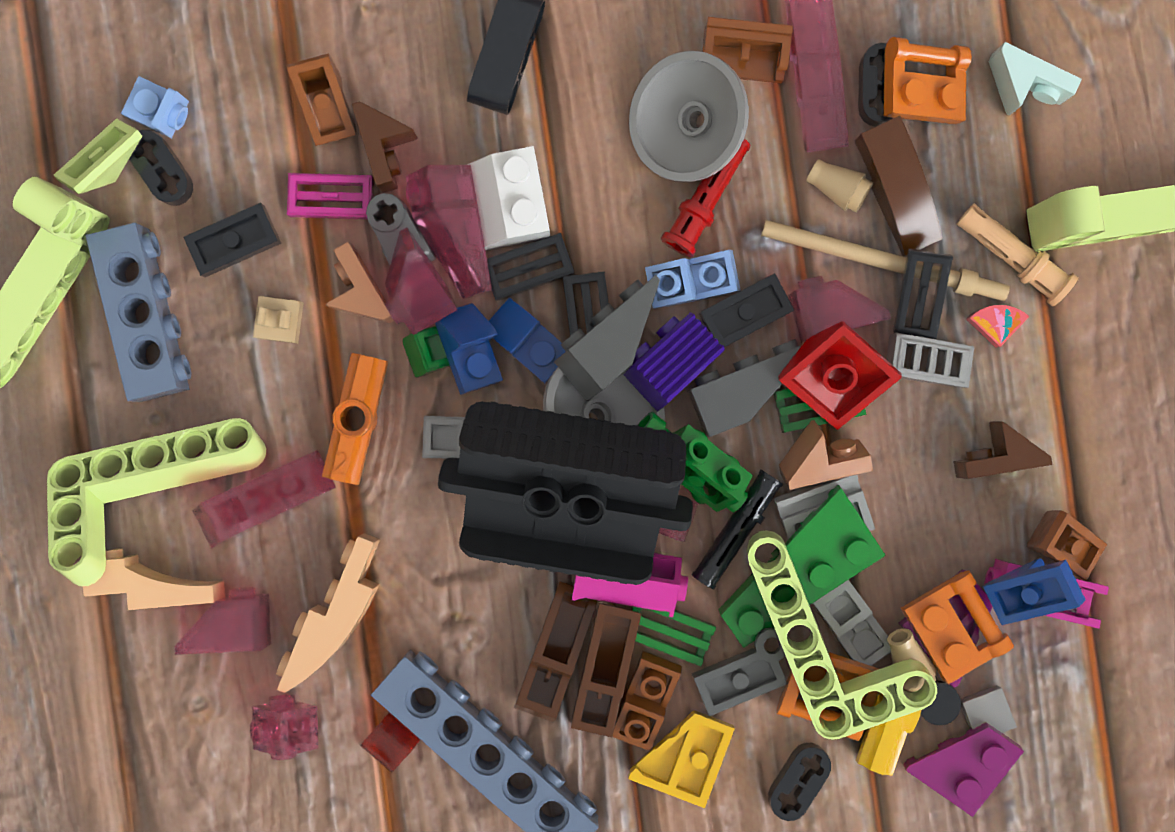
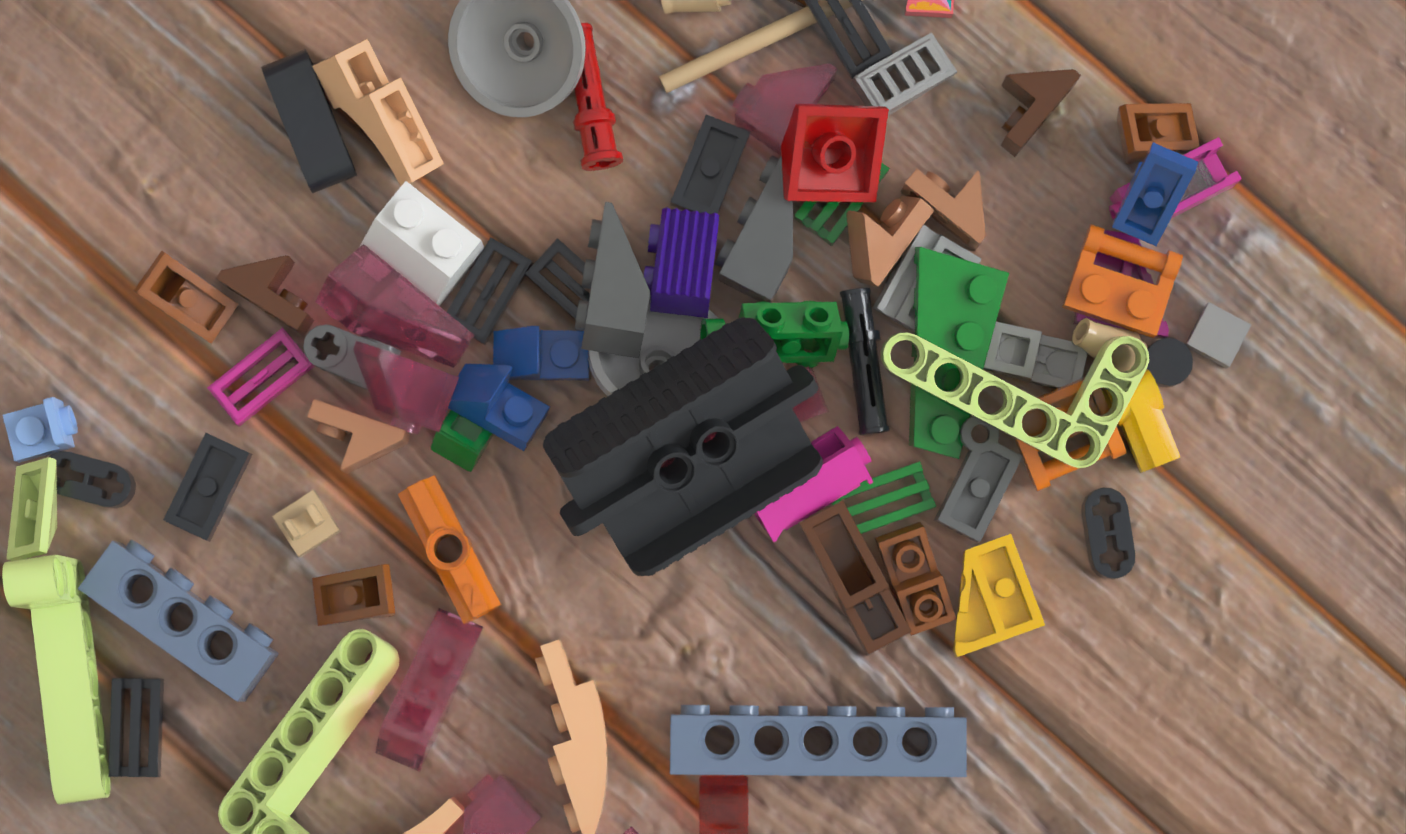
camera: 40 degrees left, 5 degrees down
light grey tile [422,416,465,459] -> none
reddish brown slope [514,581,598,722] -> none
light blue slope [645,250,741,309] -> none
magenta wing [903,722,1024,817] -> none
none -> black tile [108,678,164,777]
none -> light nougat slope [312,39,444,186]
none -> dark orange slope [312,564,395,626]
none -> nougat slope [901,168,986,252]

